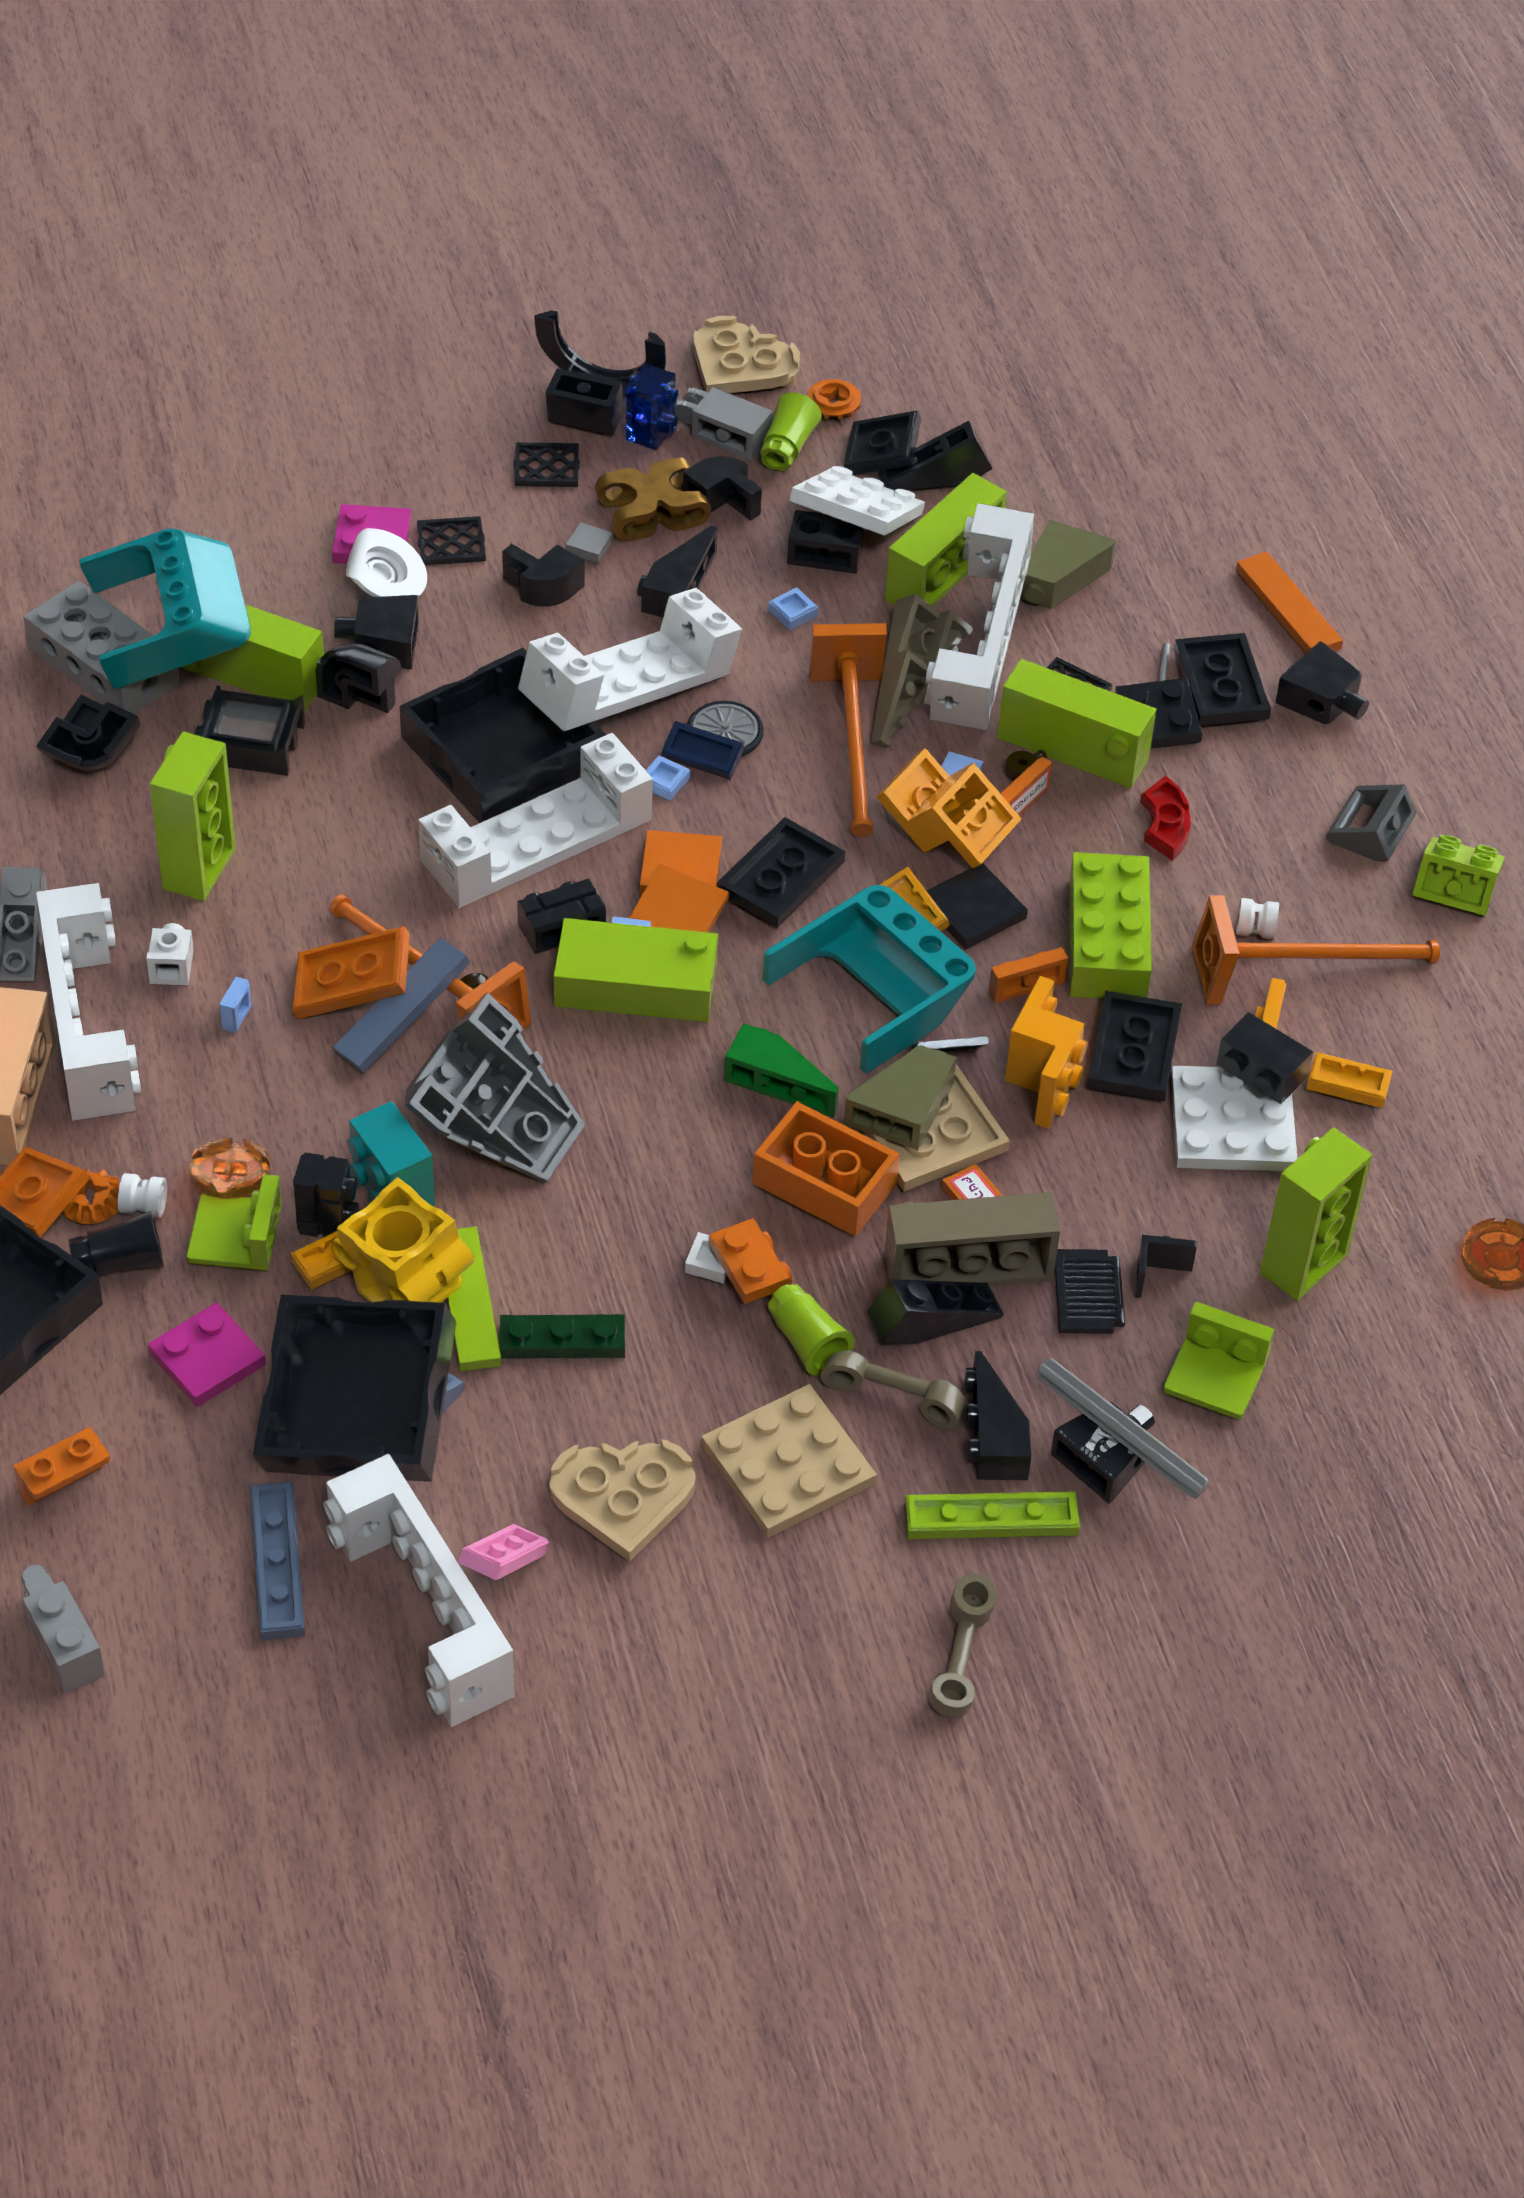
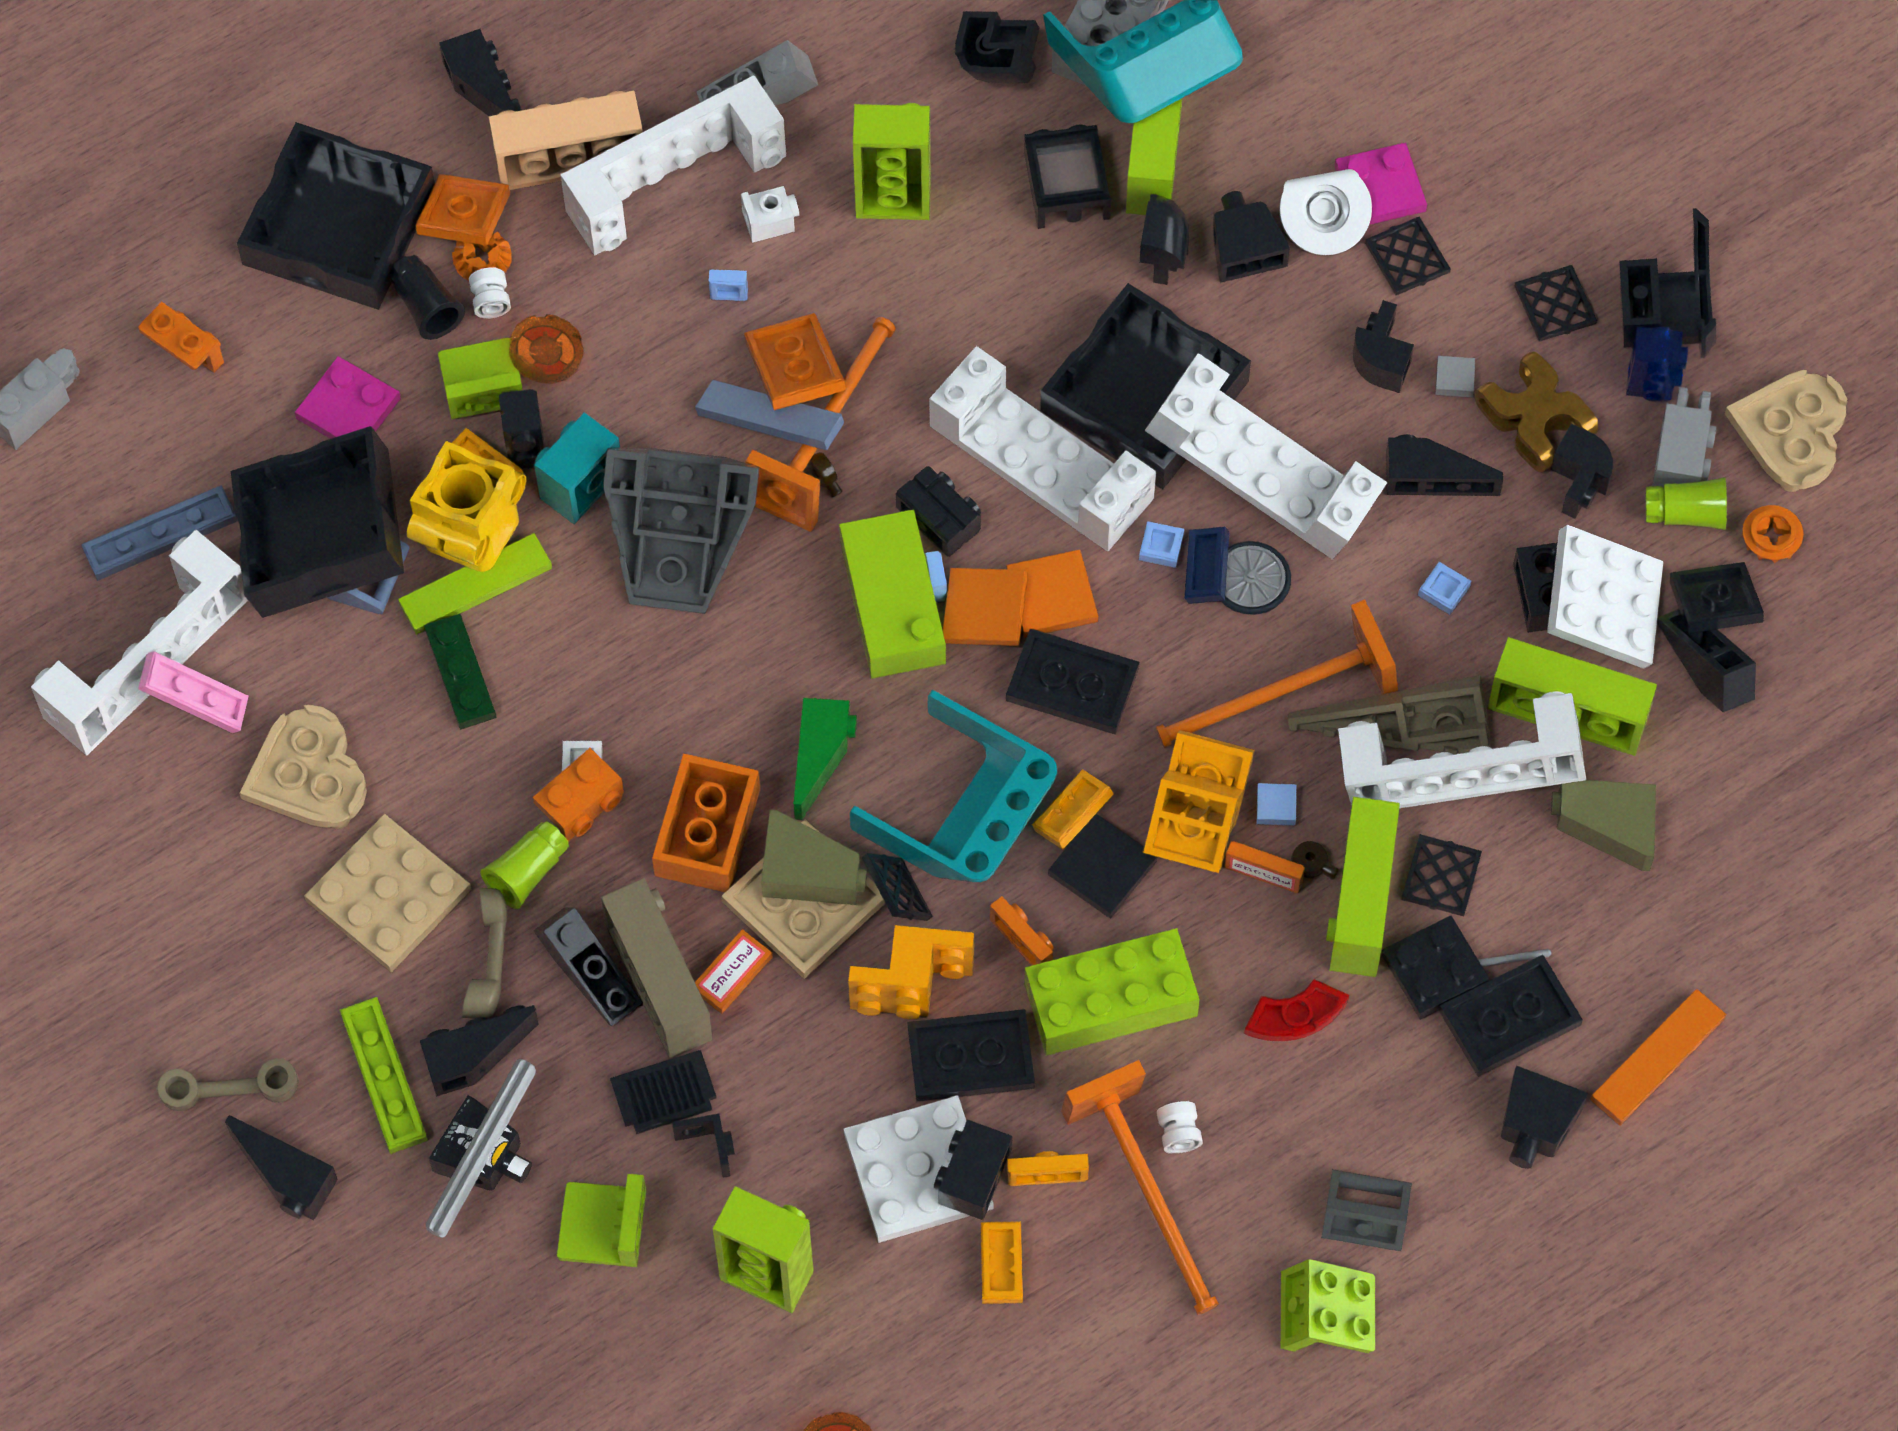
camera: 75 degrees right, 15 degrees up
none -> black slope [225,1115,338,1220]

